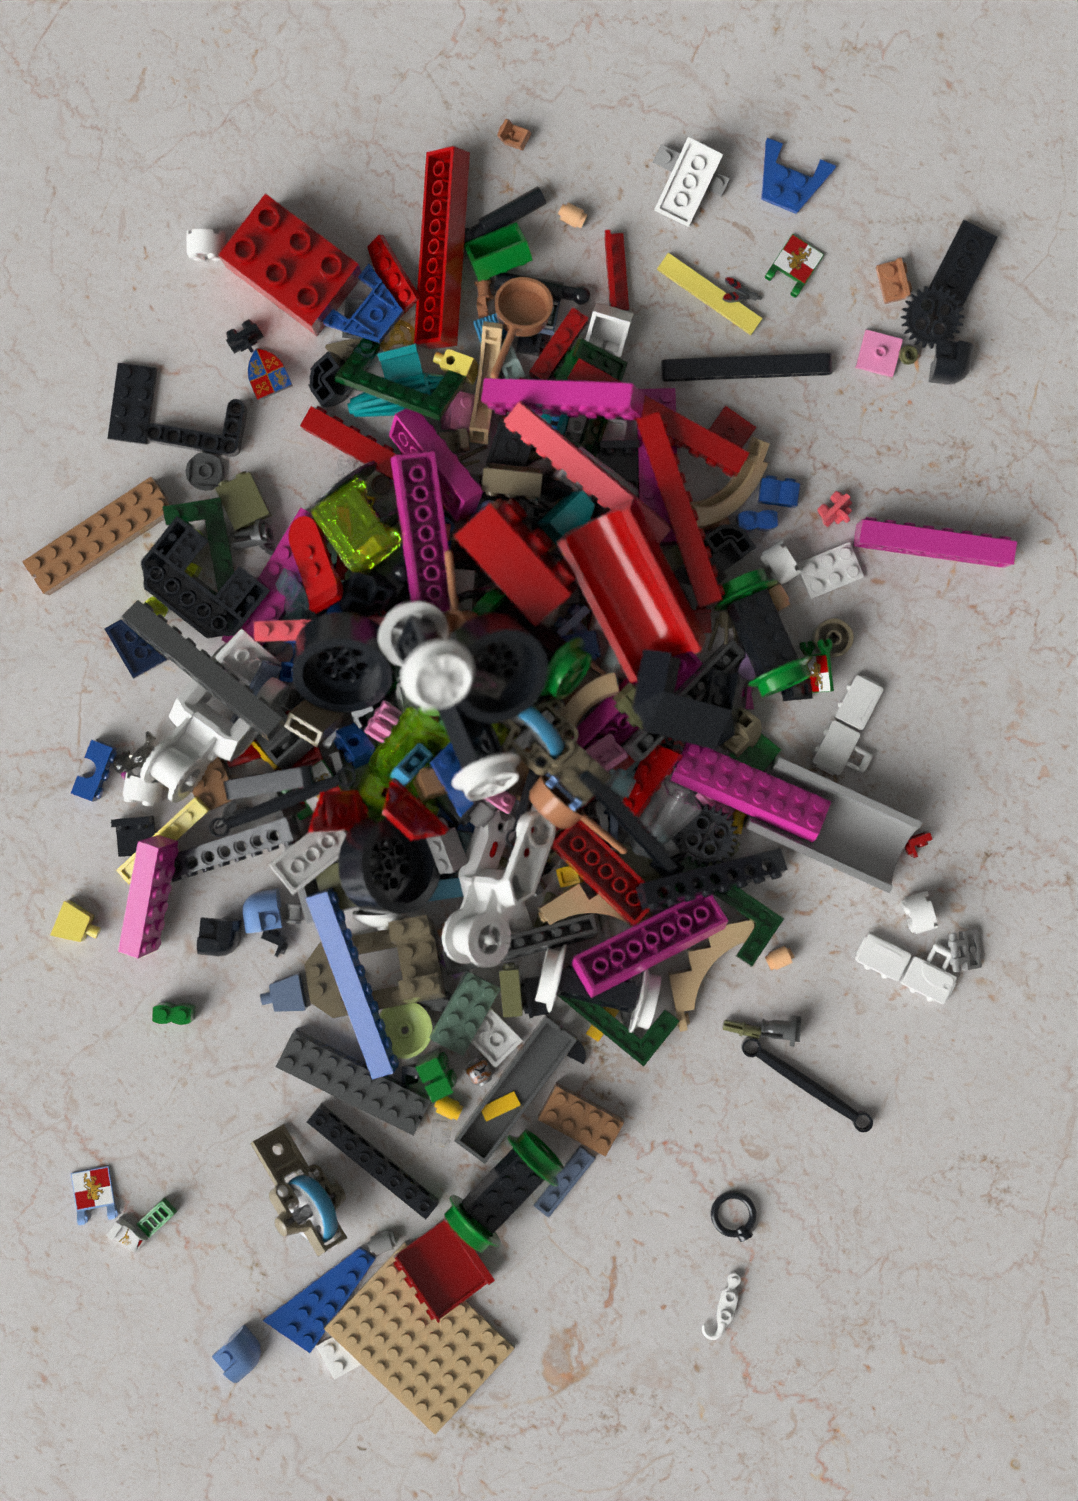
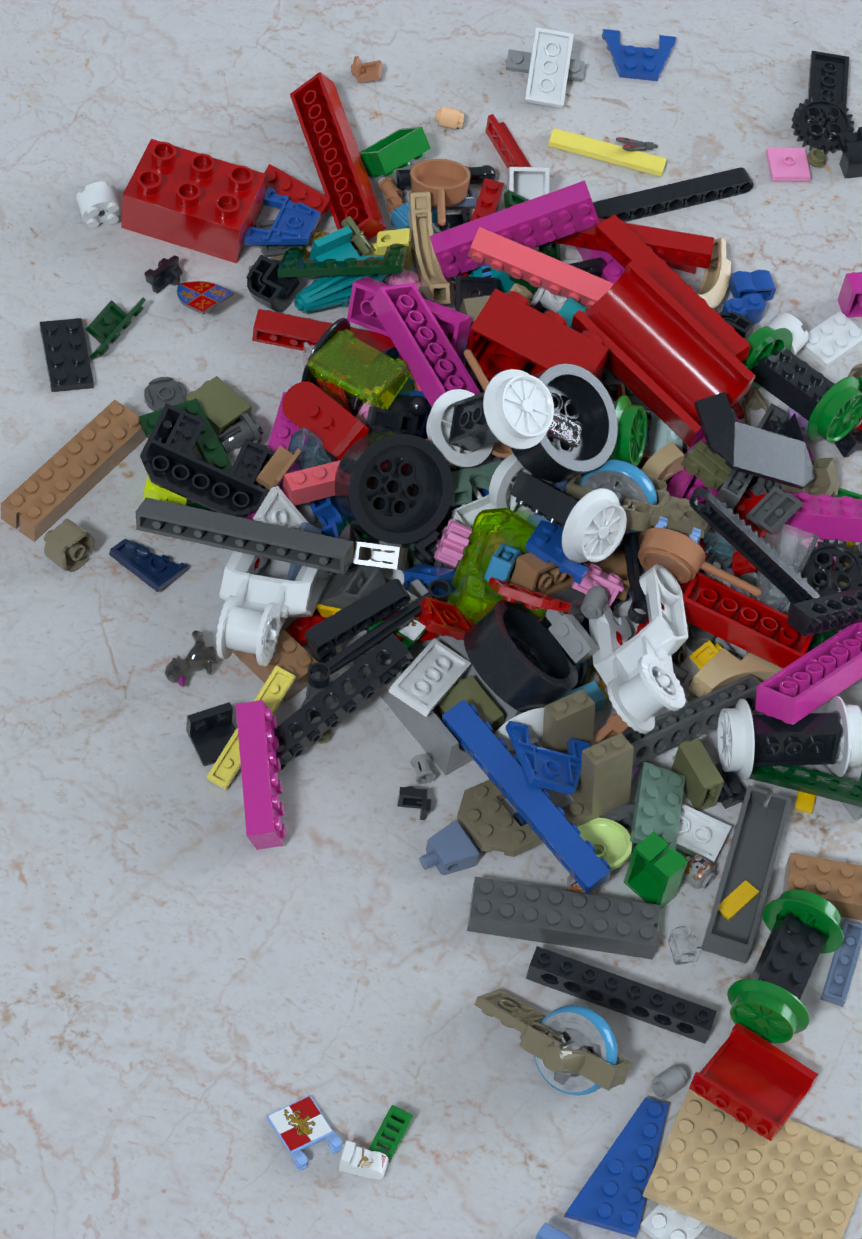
camera: 30 degrees left, 35 degrees down
light yellow torso [50,900,101,942] -> none
blue arch [71,739,117,802] -> none
white brick [123,771,164,806] -> none
black beam [145,399,247,457] -> none
green brick [152,1002,196,1025] -> none
black brick [197,917,243,957] -> none
medium blue brick [242,888,283,933] -> none
black bracket [402,1063,420,1086] -> none
yellow brick [434,1096,464,1120] -> none
black piece [464,186,547,243] -> none
black tile [567,1039,586,1065] -> none
flag [765,234,824,298] -> none
coral hips [817,491,852,528] -> none
nougat bracket [876,257,912,304] -> none
none -> dark tan brick [44,519,95,572]
none -> dark green bracket [85,297,146,359]
none -> medium nougat panel [256,446,301,490]
none -> olive axle [341,216,374,255]
none -> blue wing [505,721,590,796]
none -> dark grey slope [745,486,803,535]

